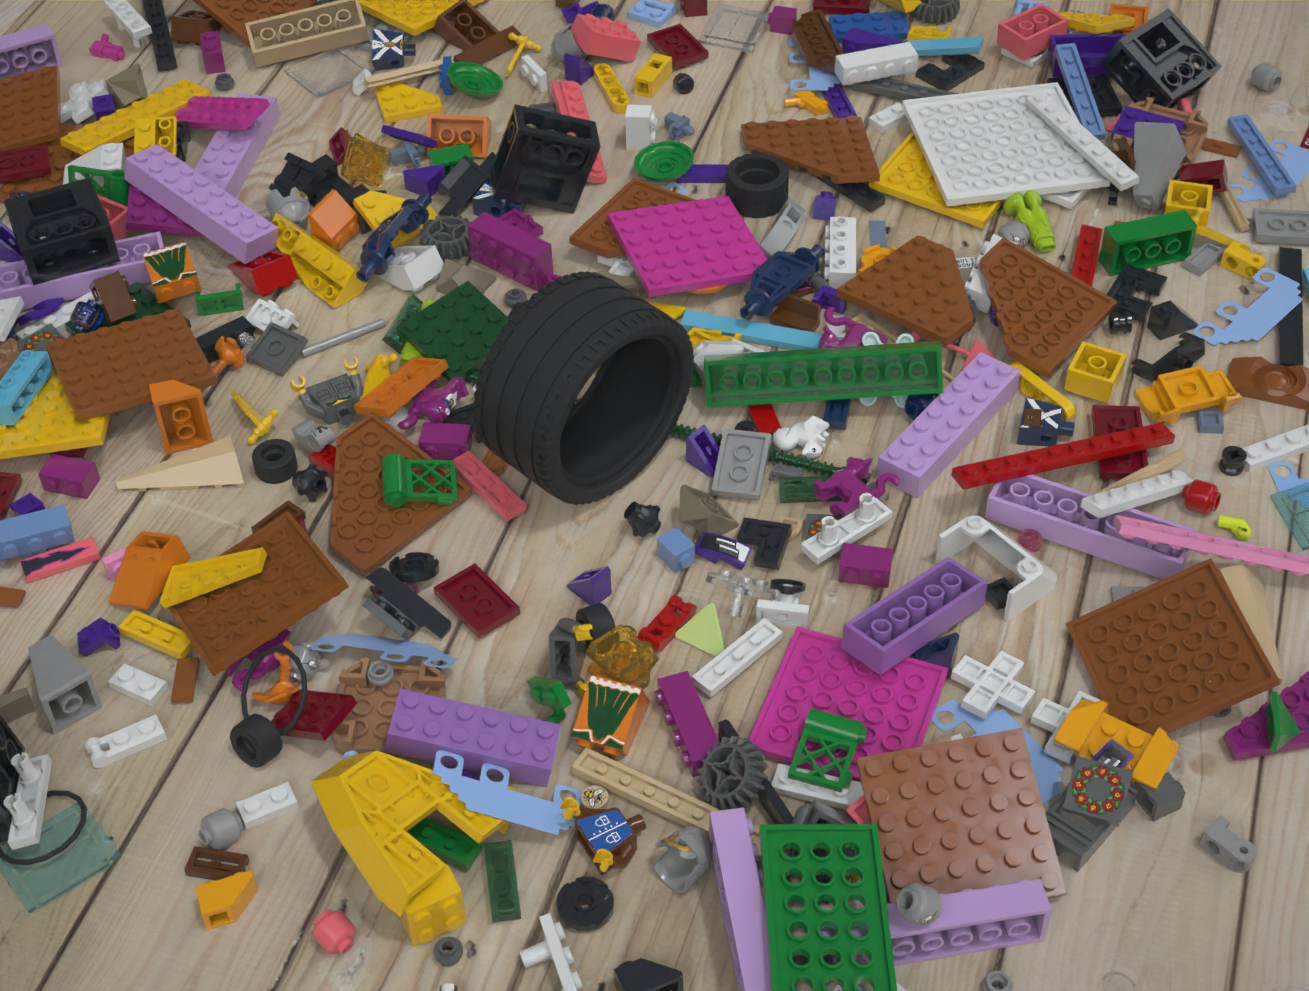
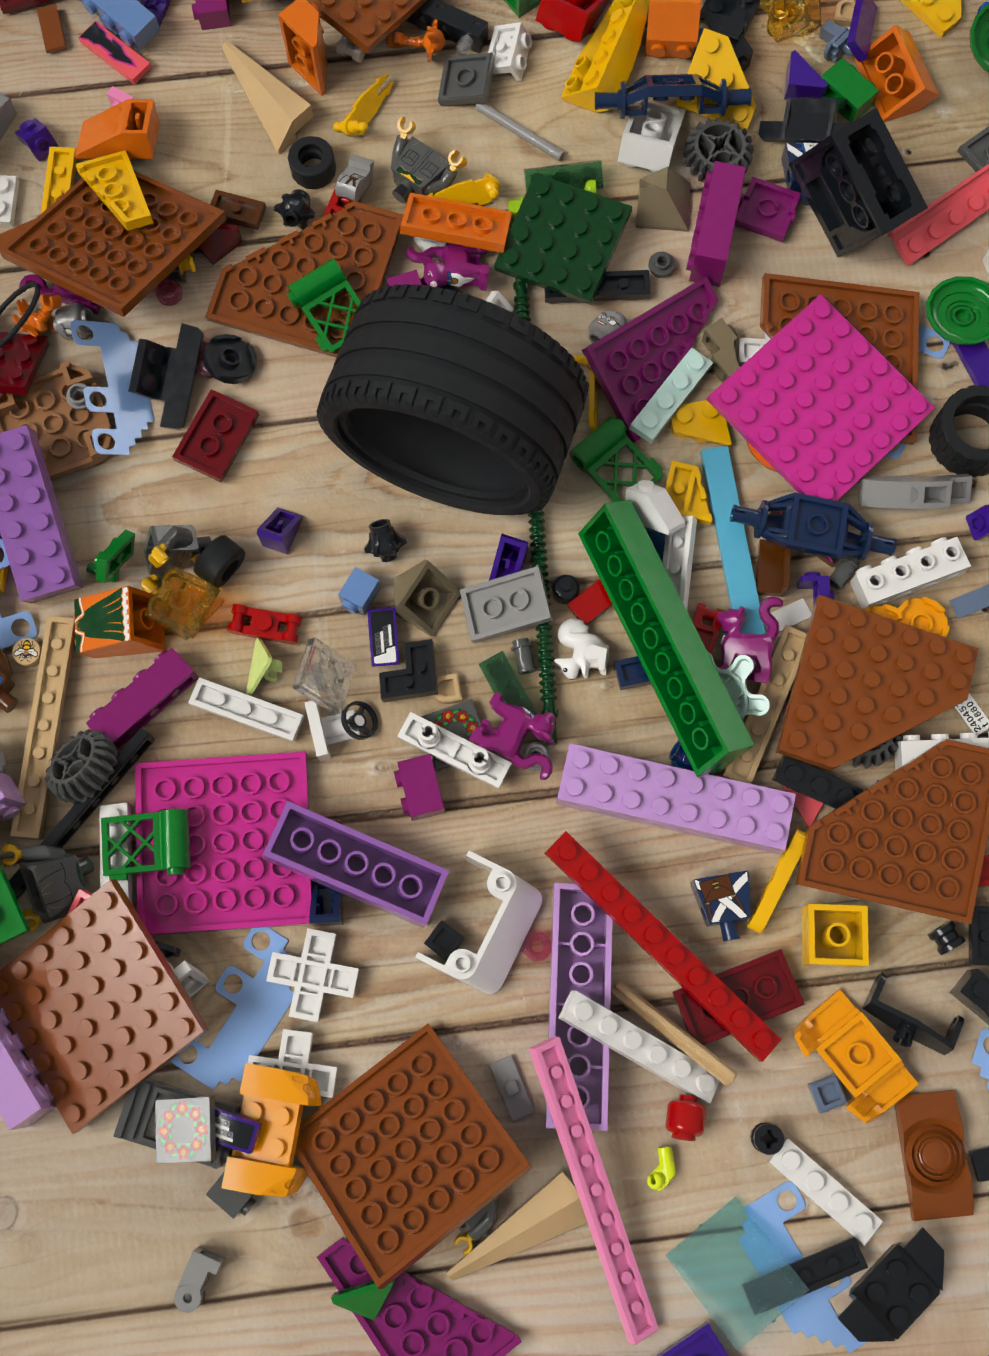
camera: 65 degrees right, 30 degrees up
none -> black plate [772,755,863,809]

